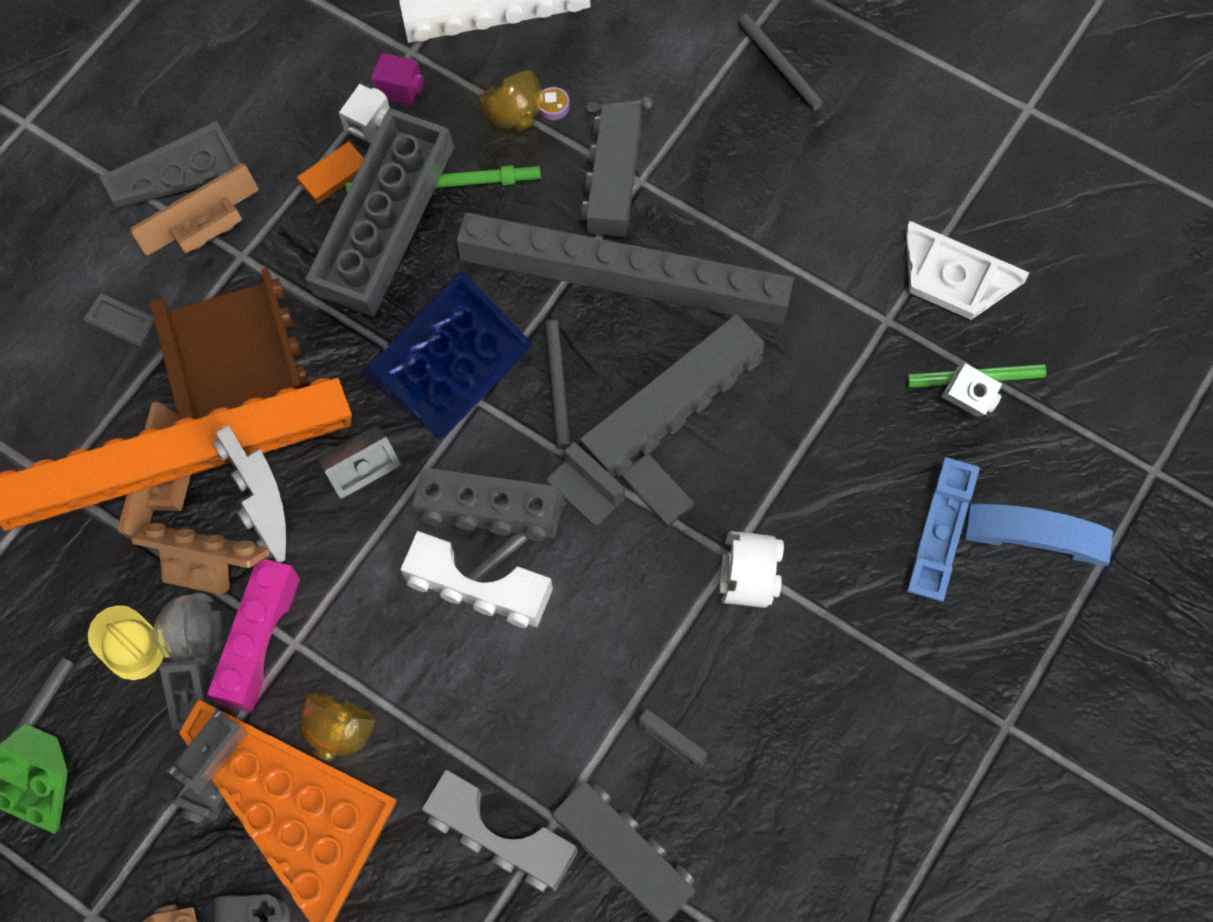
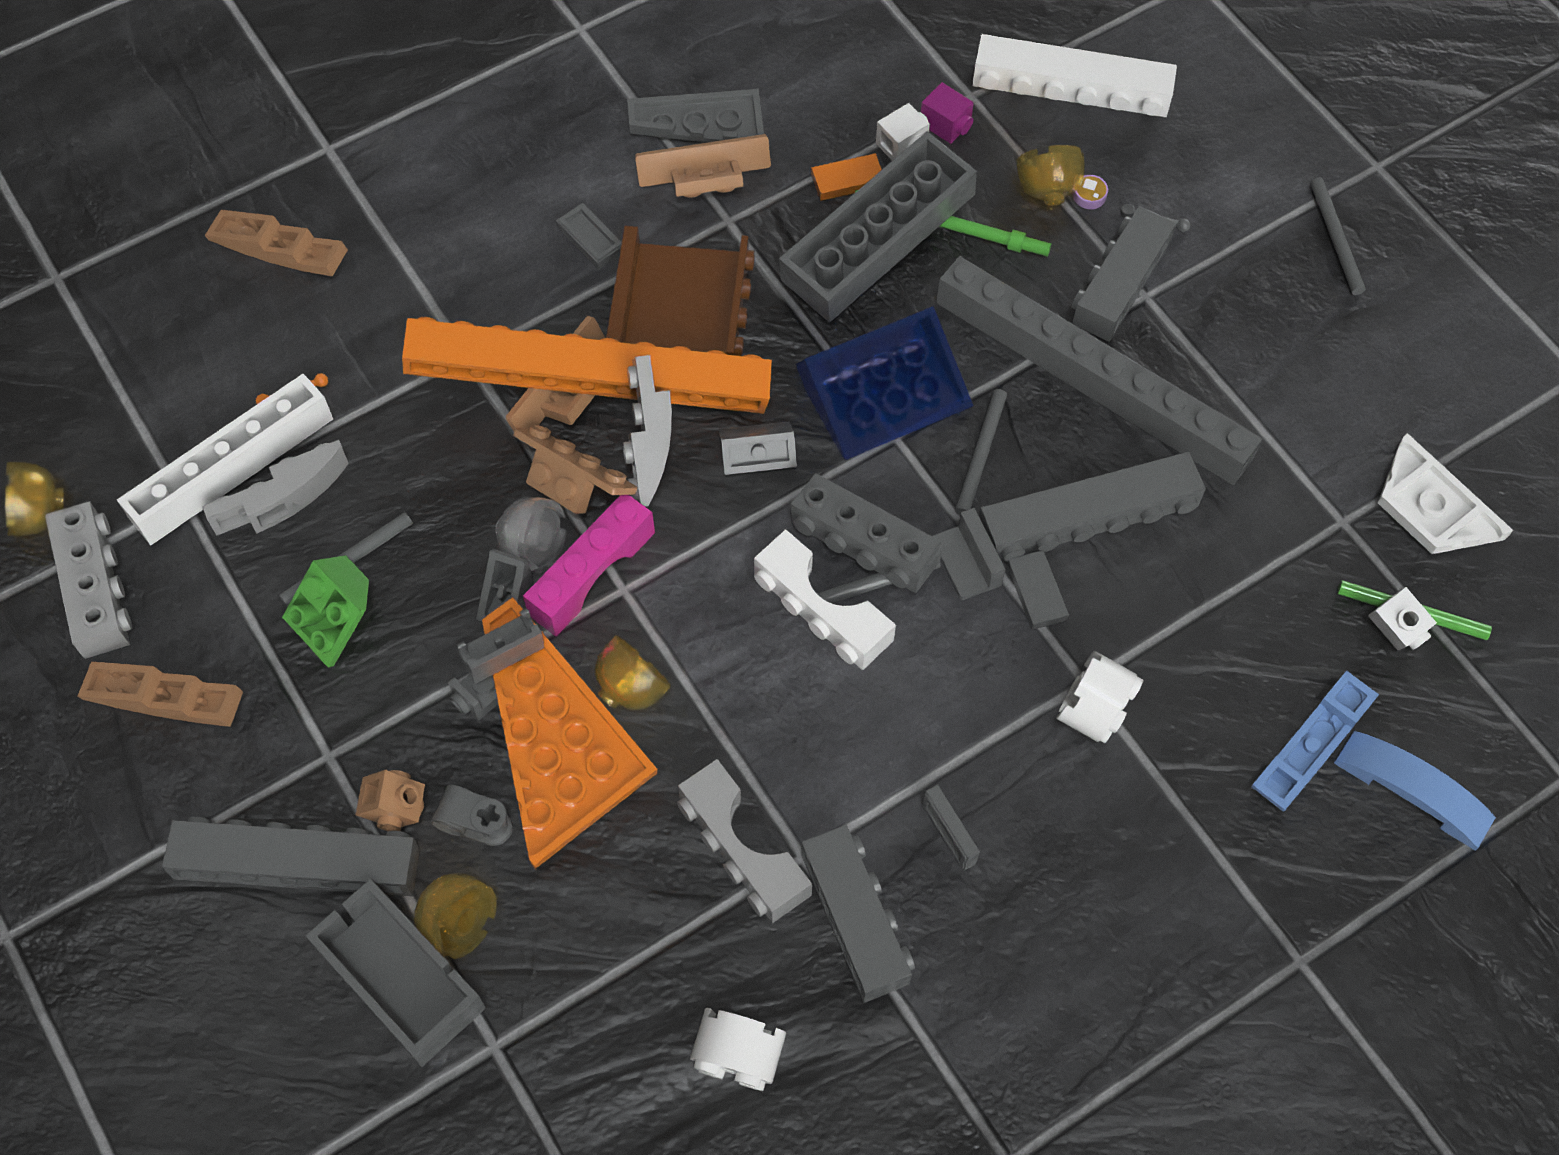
camera: 20 degrees right, 5 degrees down
light yellow piece [88,605,165,680] -> none

